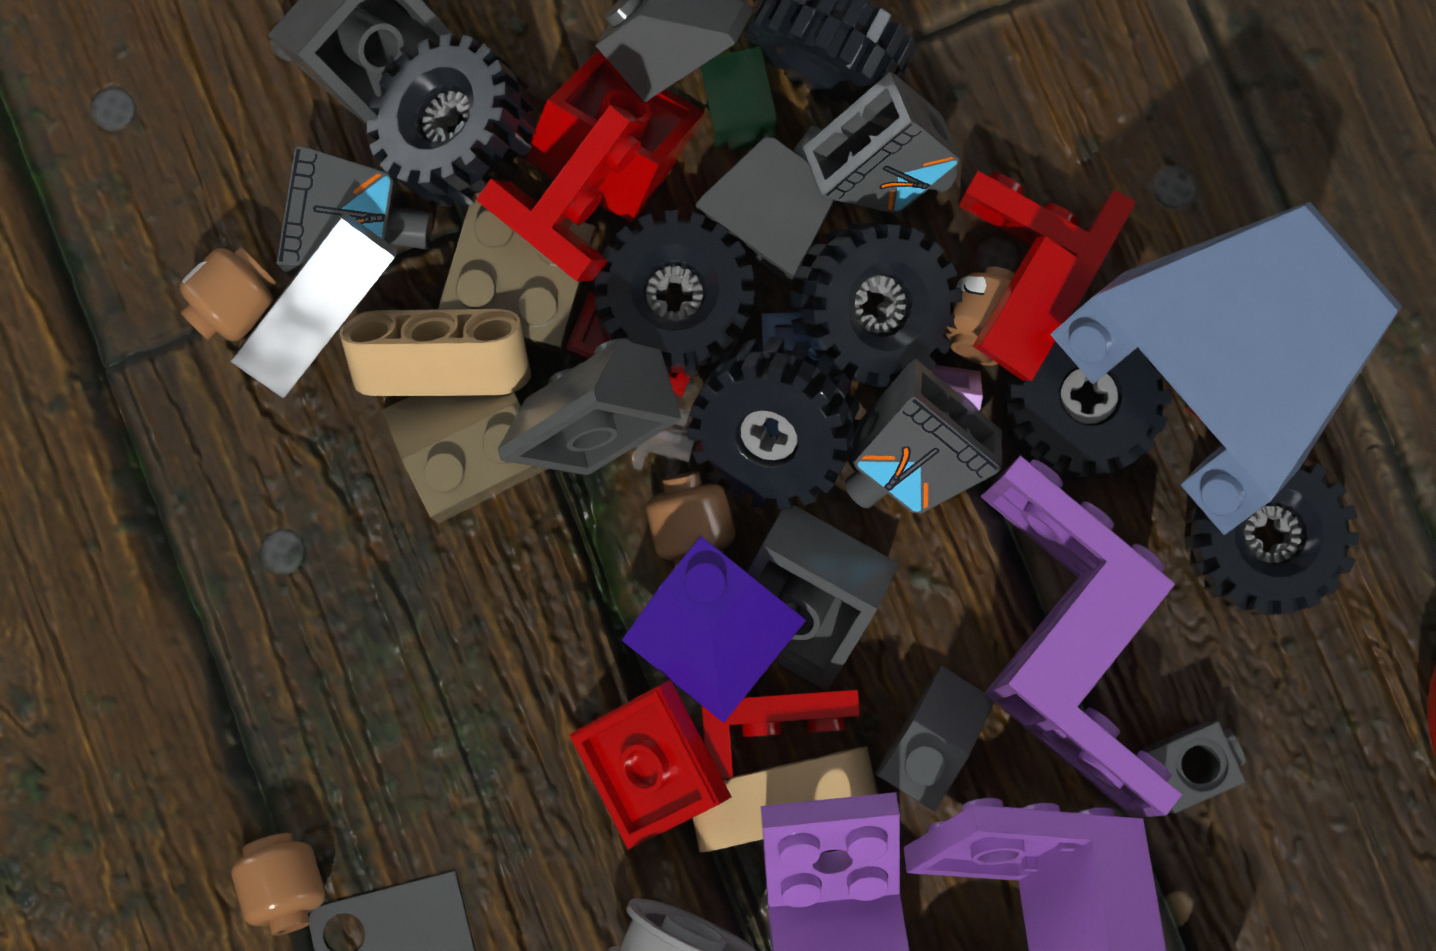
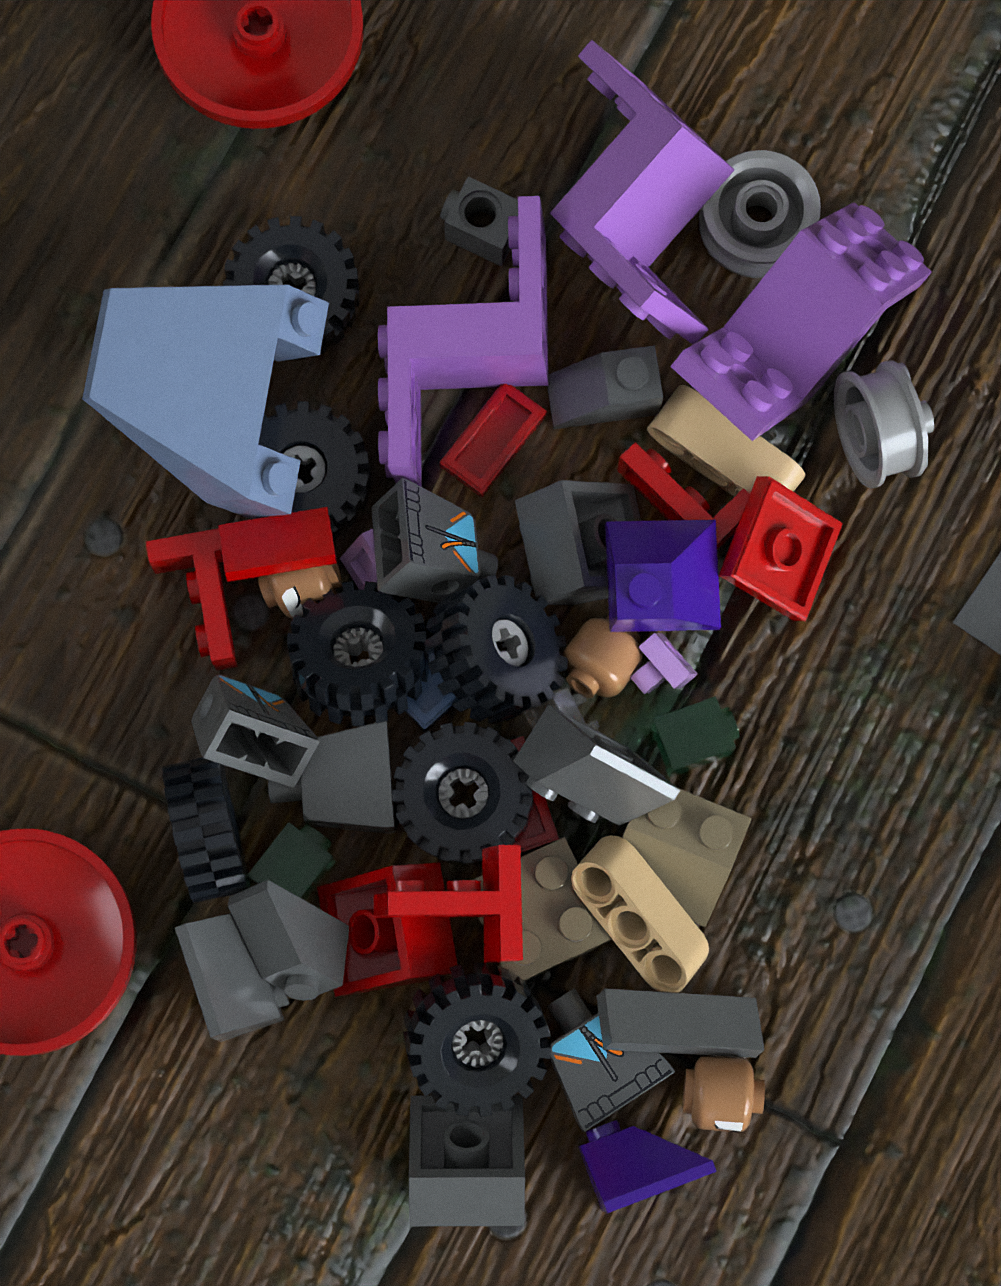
camera: 130 degrees left, 5 degrees down
none -> red tile [439,384,547,498]
none -> dark purple slope [578,1120,717,1213]
none -> lavender tile [630,633,698,694]
none -> clear green brick [650,696,740,778]

